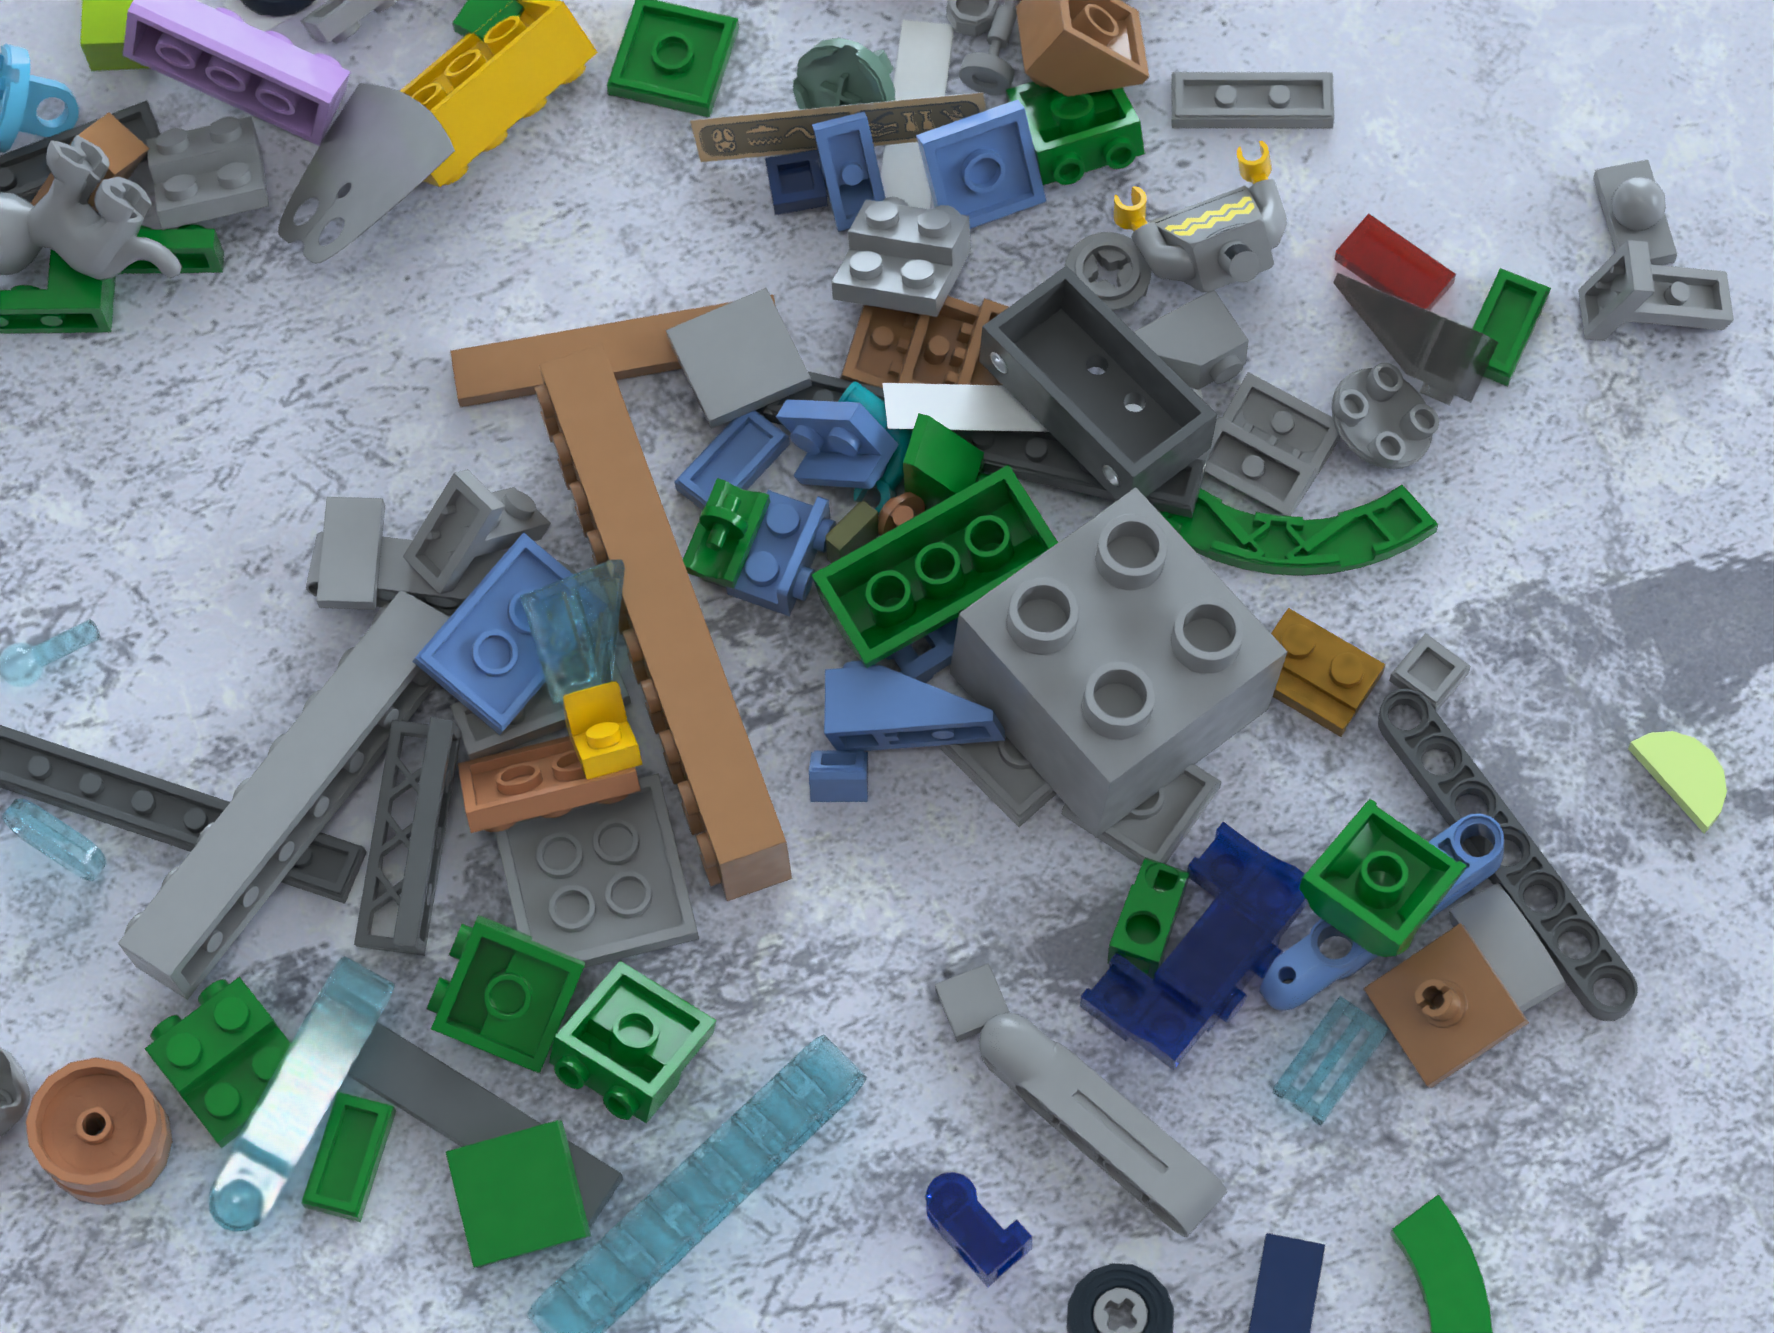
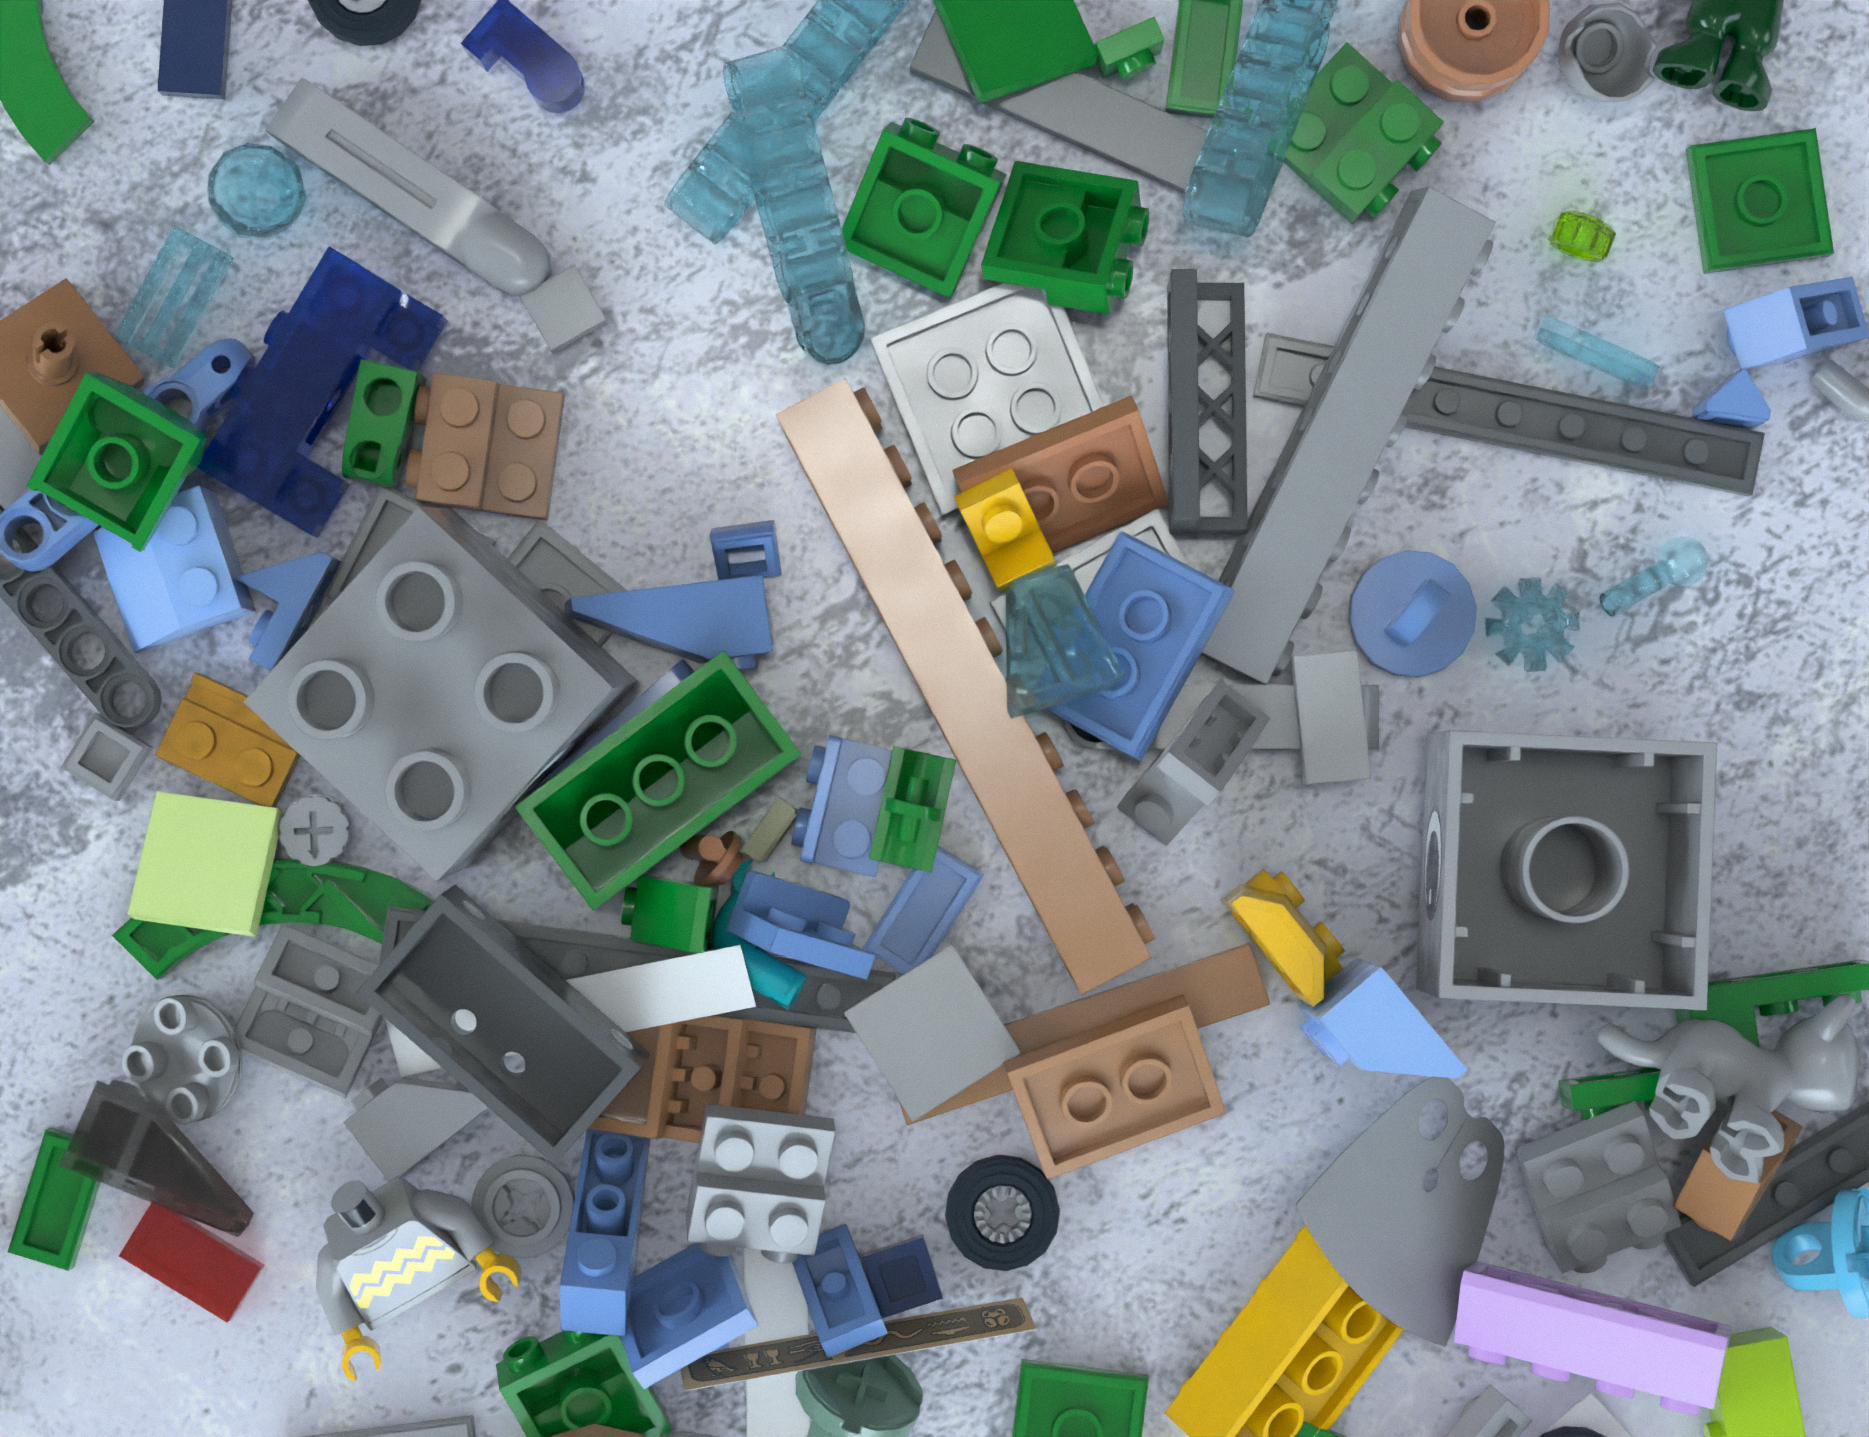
camera: 165 degrees right, 20 degrees up
none -> light blue slope [93,485,256,653]
none -> yellowish green tile [127,791,284,937]
none -> clear light blue hair [207,143,307,241]
none -> medium blue slope [235,552,341,671]
none -> light grey piece [278,794,352,866]
none -> medium nougat plate [406,373,565,521]
none -> medium blue slope [560,1128,650,1336]
none -> clear light blue piece [723,45,865,365]
none -> black bush [945,1155,1060,1271]
none -> medium nougat plate [1003,995,1226,1180]
none -> green plate [1095,16,1165,80]
none -> yellow slope [1221,869,1345,1007]
none -> light blue slope [1298,958,1467,1079]
none -> medium blue tile [1348,550,1477,677]
none -> light grey brick [1416,730,1718,1010]
none -> clear light blue piece [1485,577,1580,672]
none -> clear neon green tile [1548,210,1616,263]

